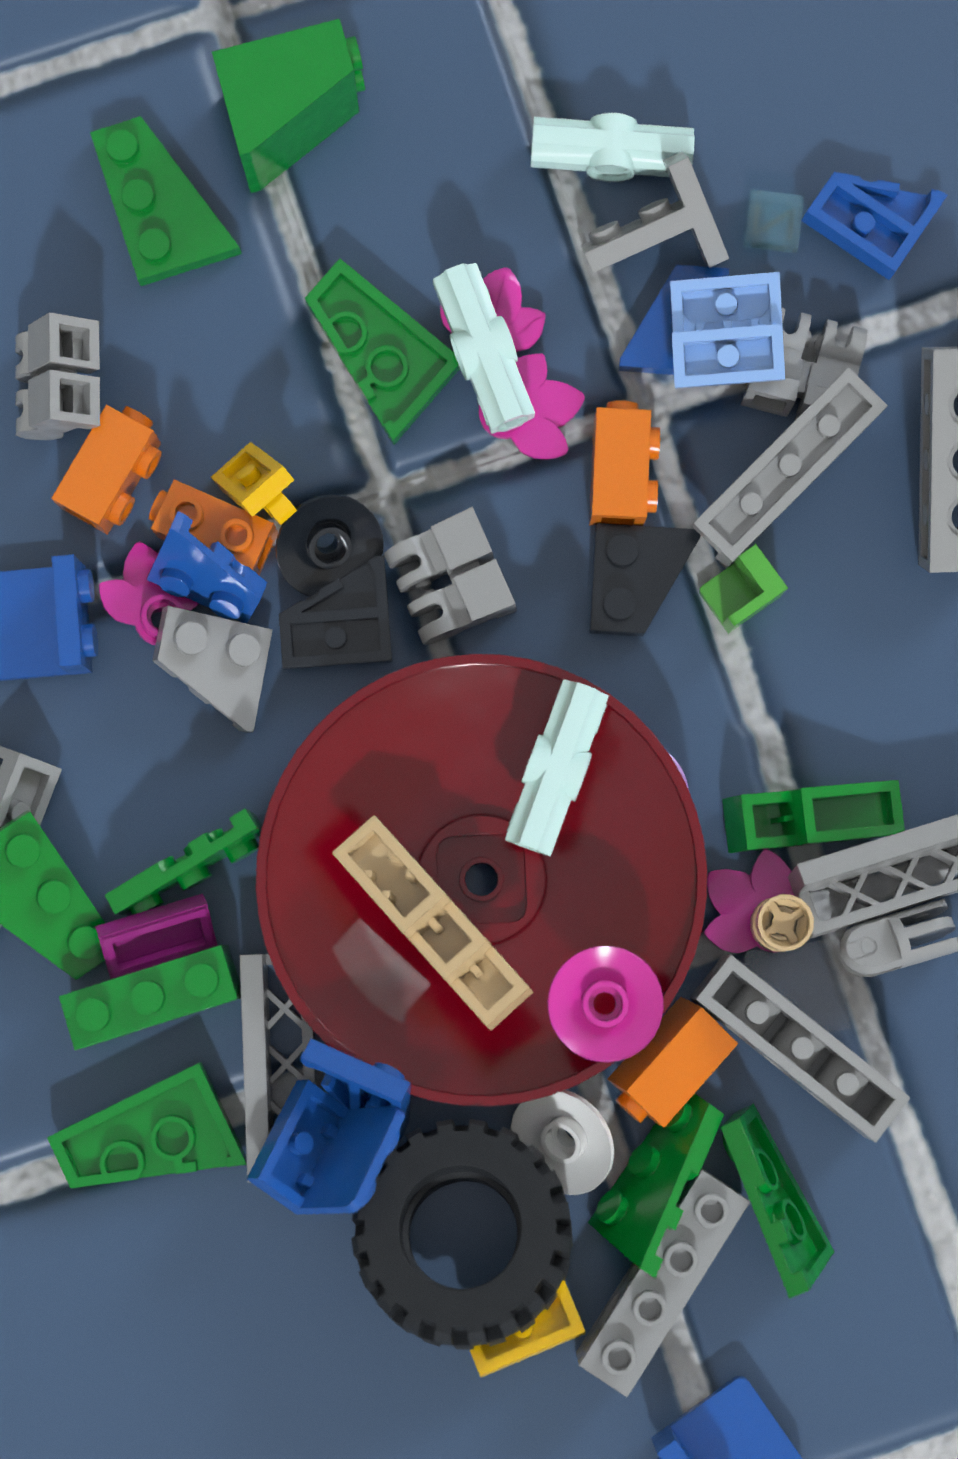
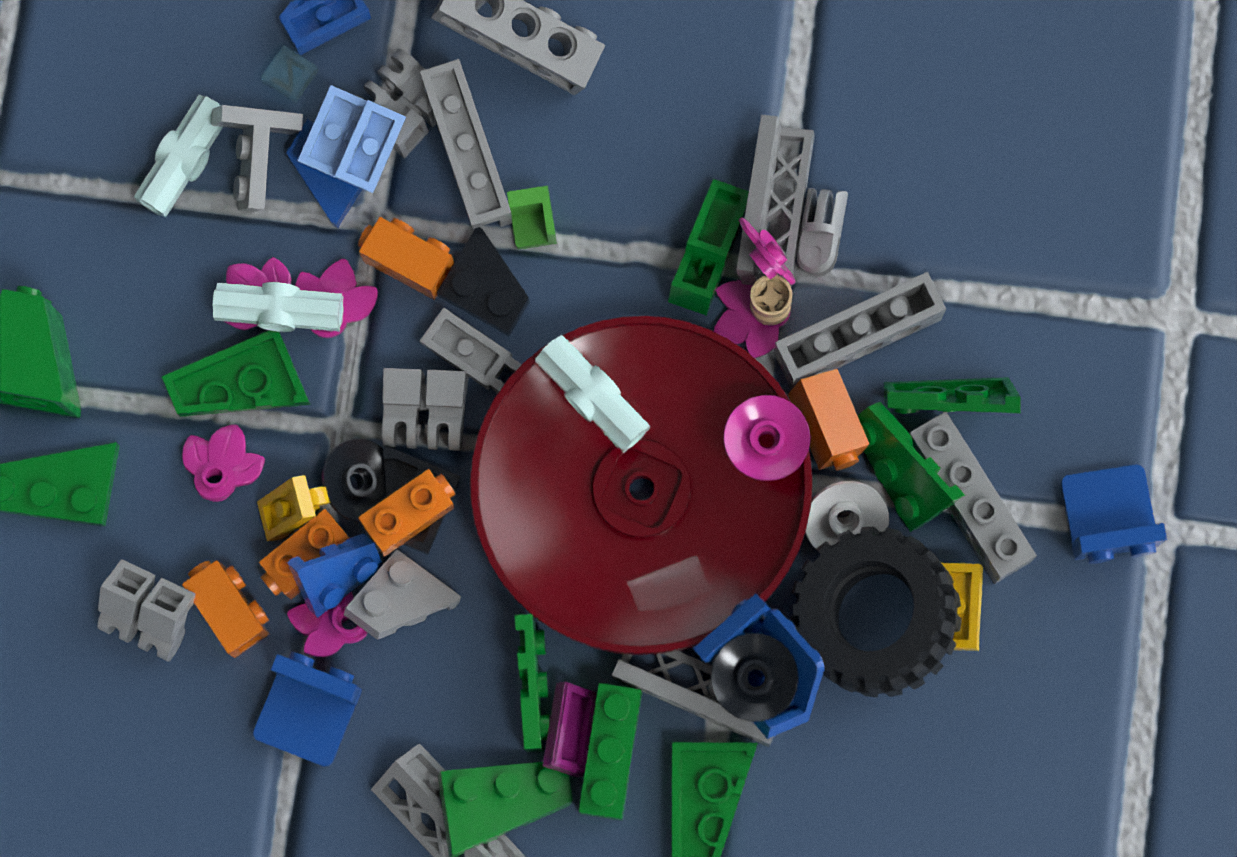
camera: 55 degrees left, 5 degrees down
tan slope [332,815,533,1030] -> none
none -> dark pink plate [182,424,265,502]
none -> orange brick [358,469,456,557]
none -> light grey hinge [420,308,522,394]
none -> black dish [711,634,799,722]
none -> dark pink plate [738,217,795,285]

